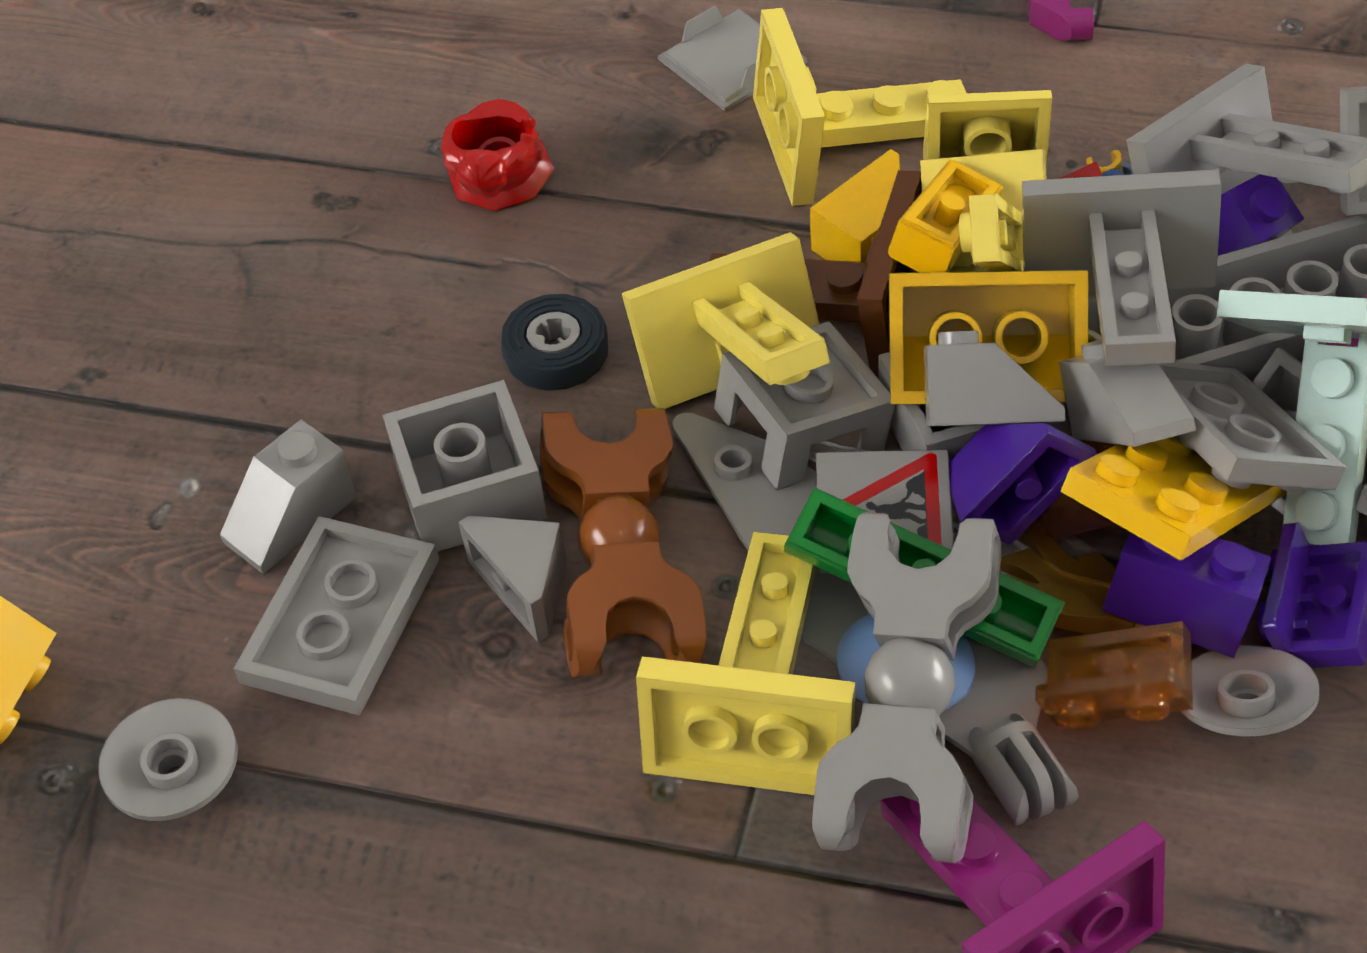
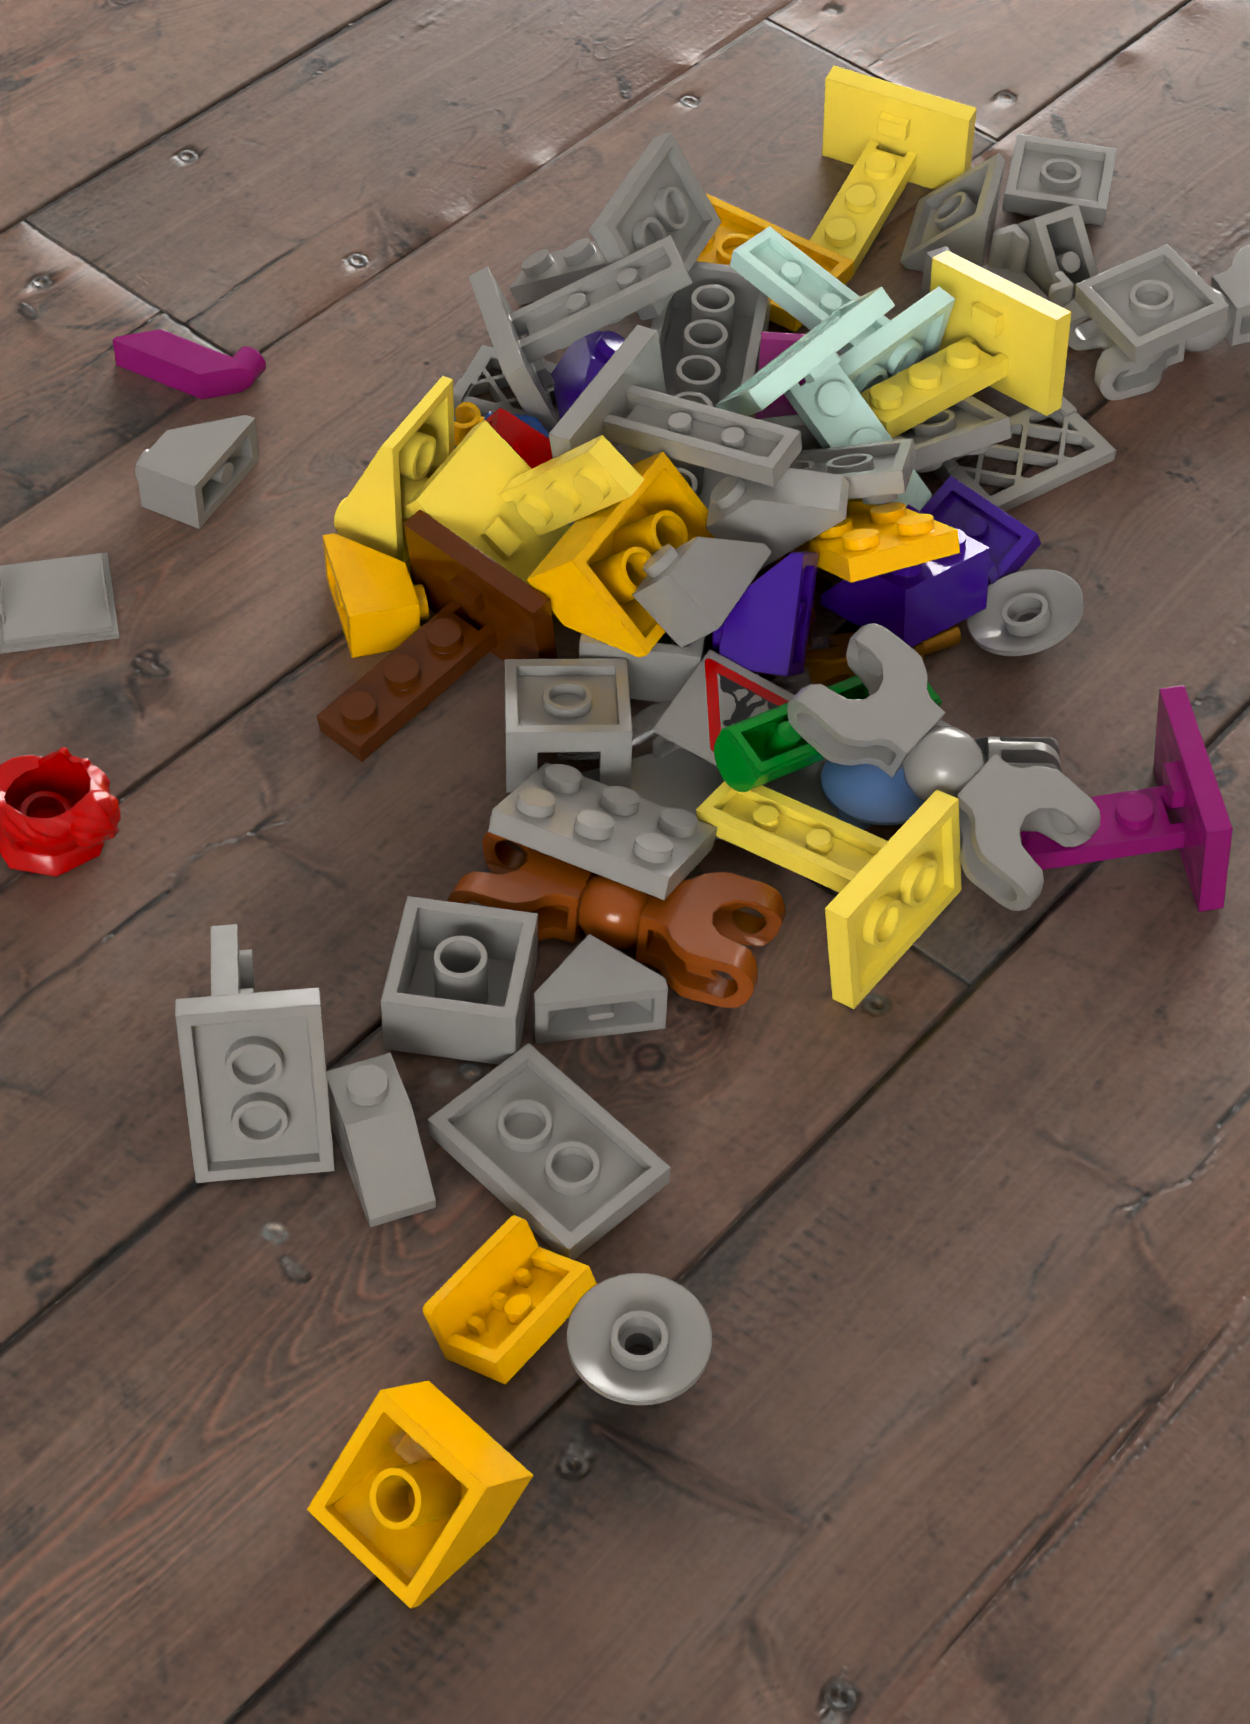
camera: 70 degrees left, 0 degrees up
black bush [501,294,608,390] -> none
light yellow piece [621,232,830,409] -> none
light yellow piece [753,8,967,206] -> none
yellow slope [888,159,1004,272] -> none
clear orange bracket [1035,621,1193,730] -> none
none -> light grey slope [135,415,259,529]
none -> light grey piece [175,924,335,1183]
none -> yellow bracket [423,1215,597,1384]
none -> light grey plate [488,762,717,900]

